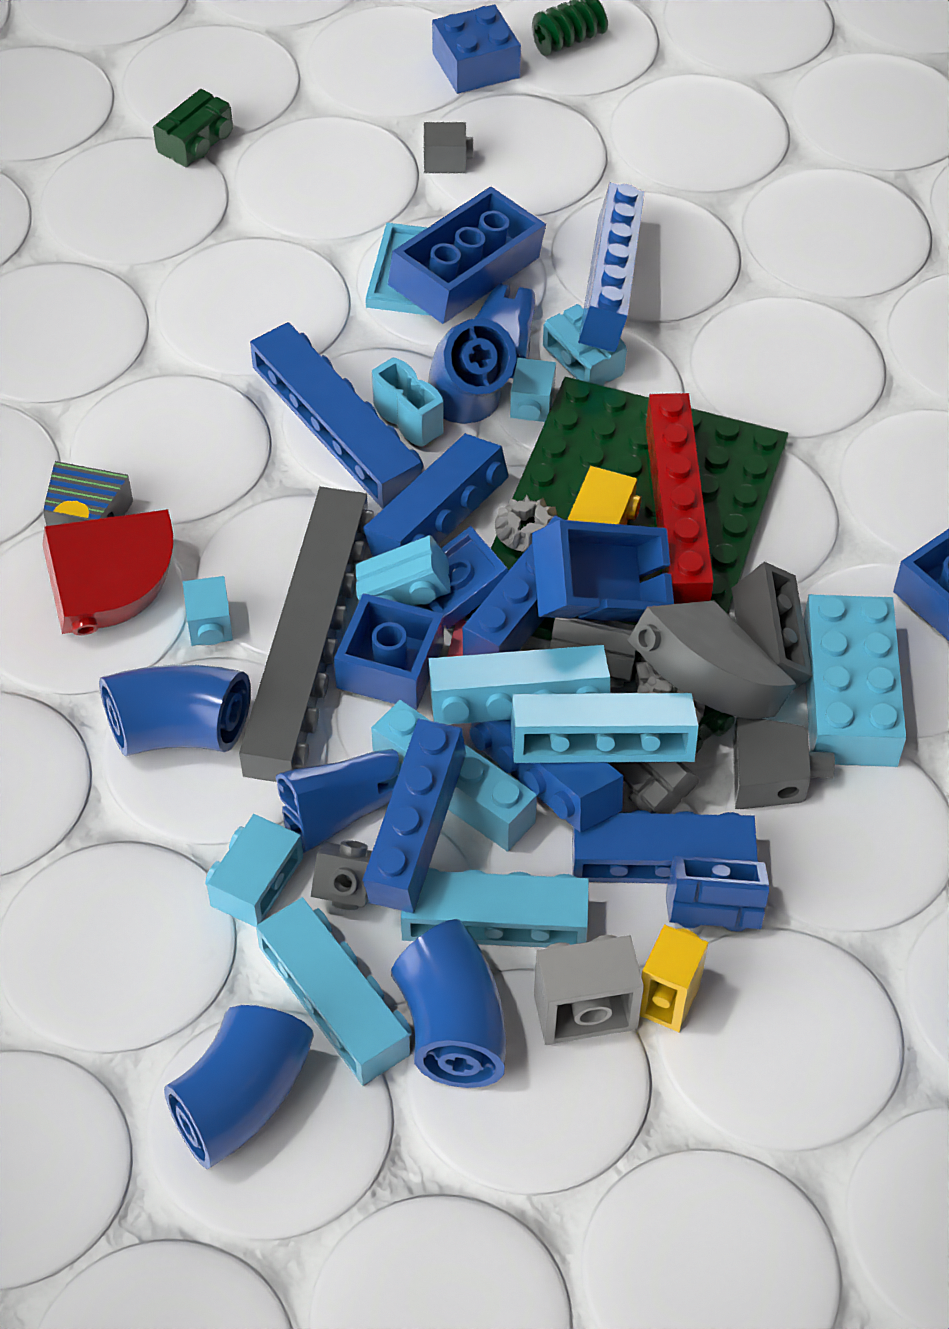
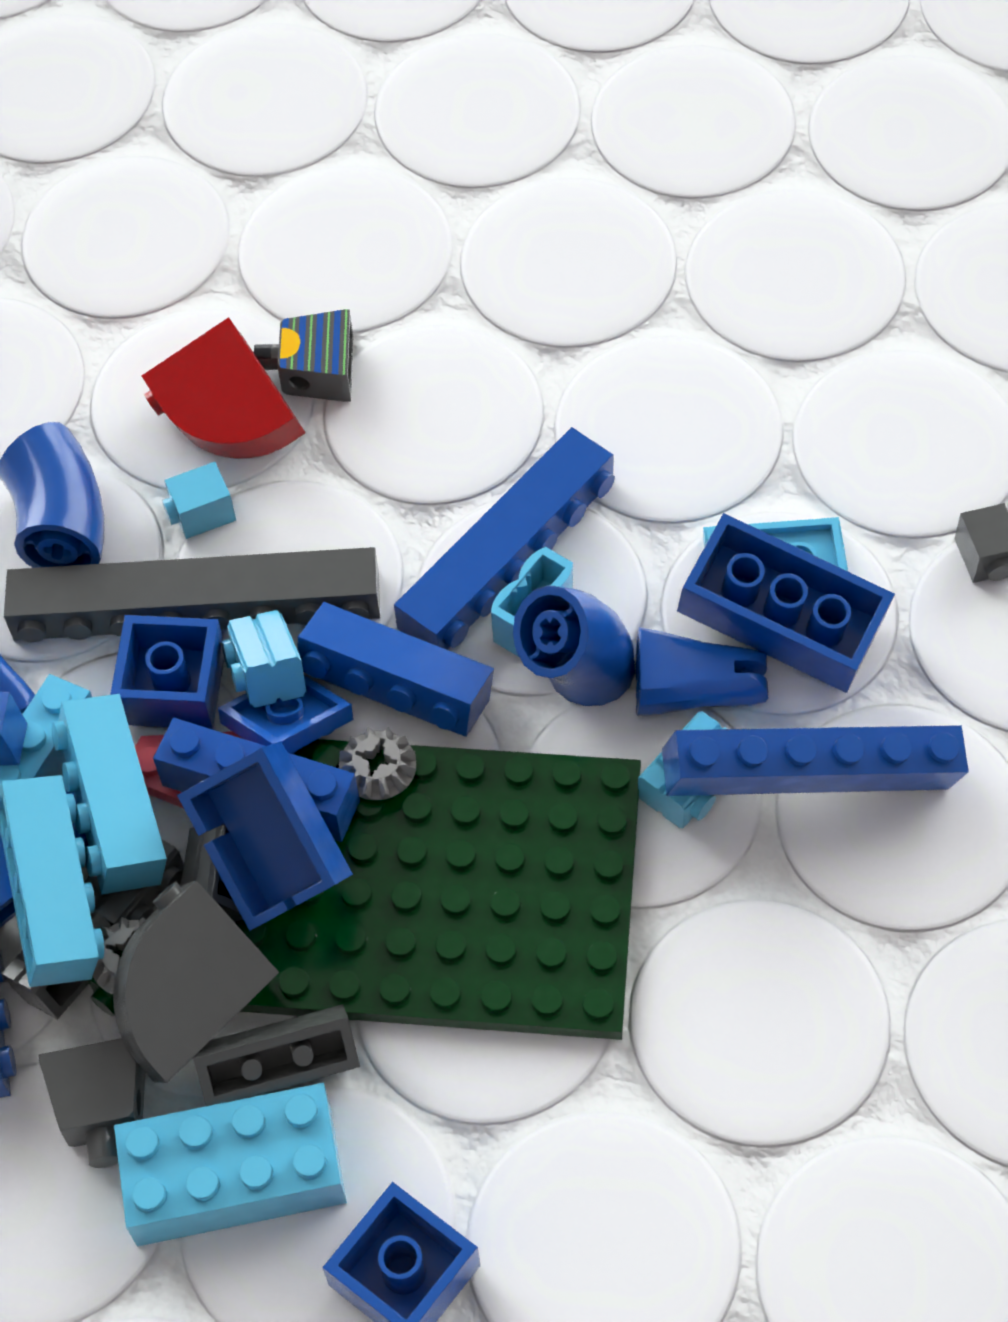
camera: 80 degrees right, 5 degrees up
dark green brick [153,88,233,168] -> none
medium azure brick [510,358,556,422] -> none
yellow brick [567,466,641,525] -> none
red brick [646,393,713,604] -> none

